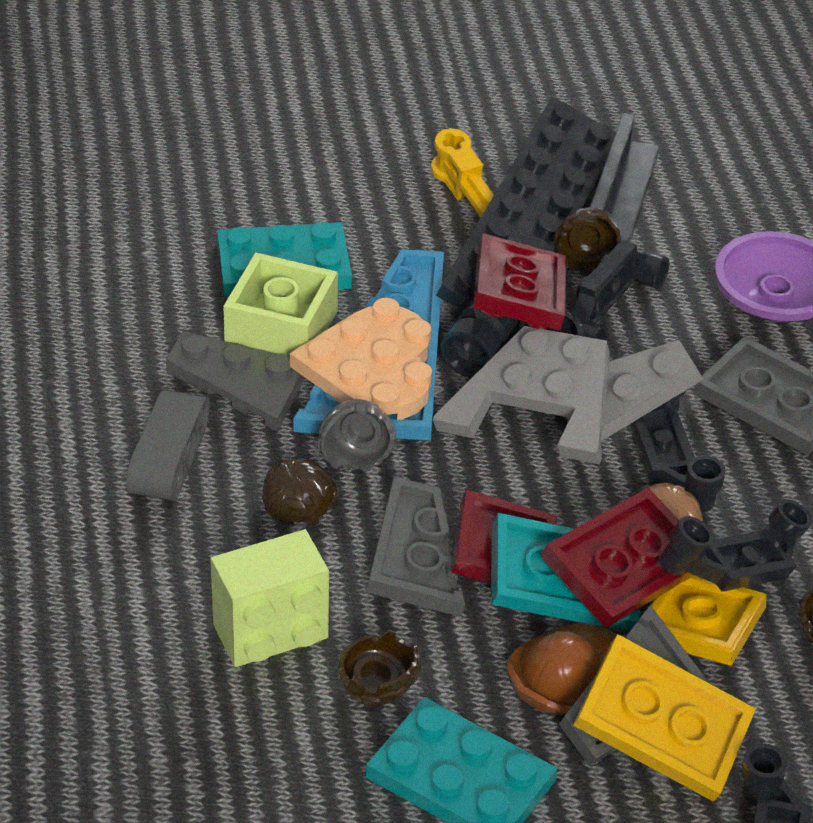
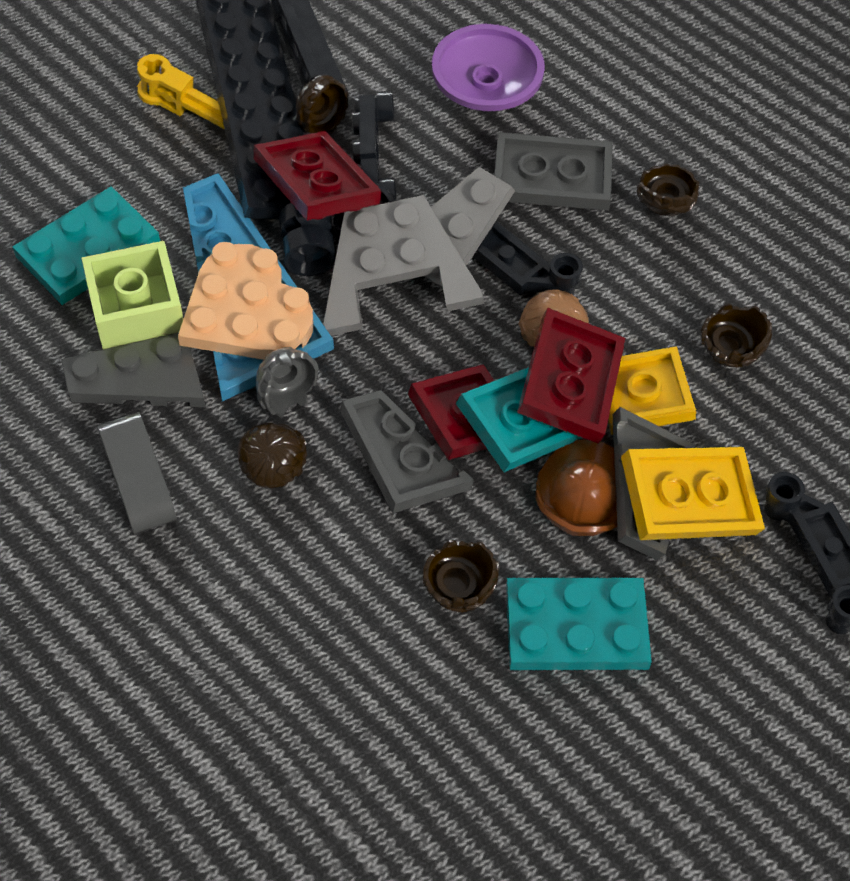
camera: 35 degrees left, 15 degrees up
yellowish green brick [211,529,329,667] -> none
black plate [659,499,812,592] -> none

